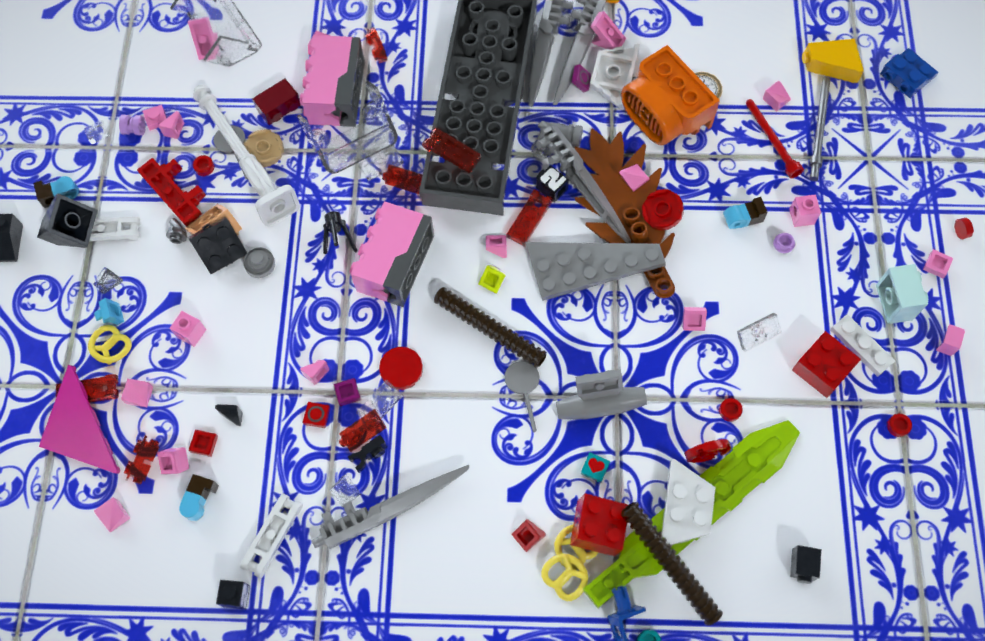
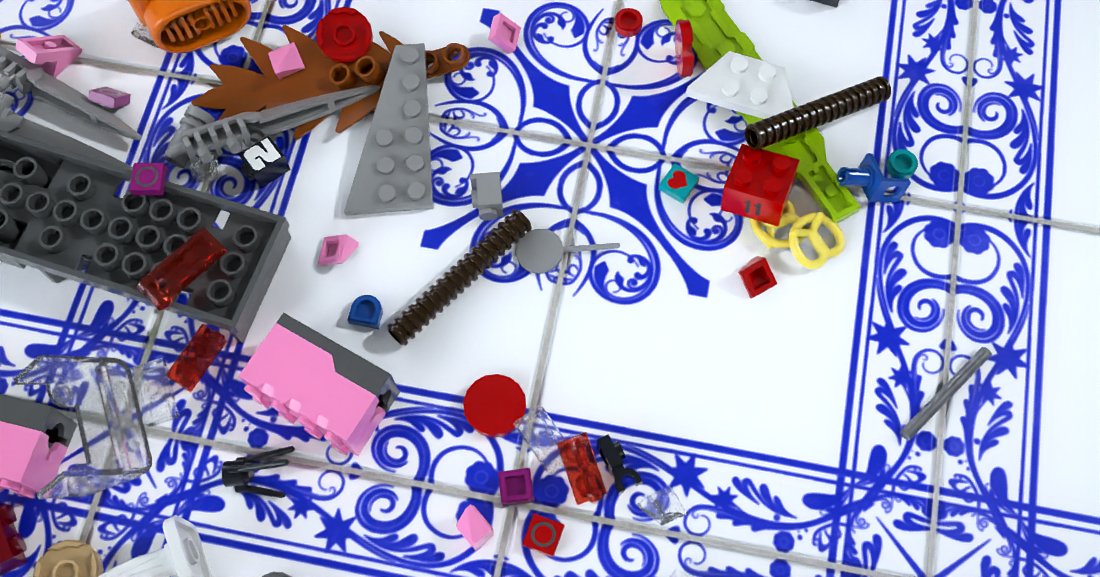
camera: 80 degrees left, 0 degrees up
light grey piece [311,464,470,549] -> none
neon yellow slope [478,265,506,294] -> none
clear red plate [507,189,553,247] -> none
light grey plate [556,369,647,419] -> none
white wing [590,43,640,110] -> none
none -> magenta tile [129,163,167,195]
none -> blue tile [347,295,383,330]
none -> light grey brick [470,172,504,221]

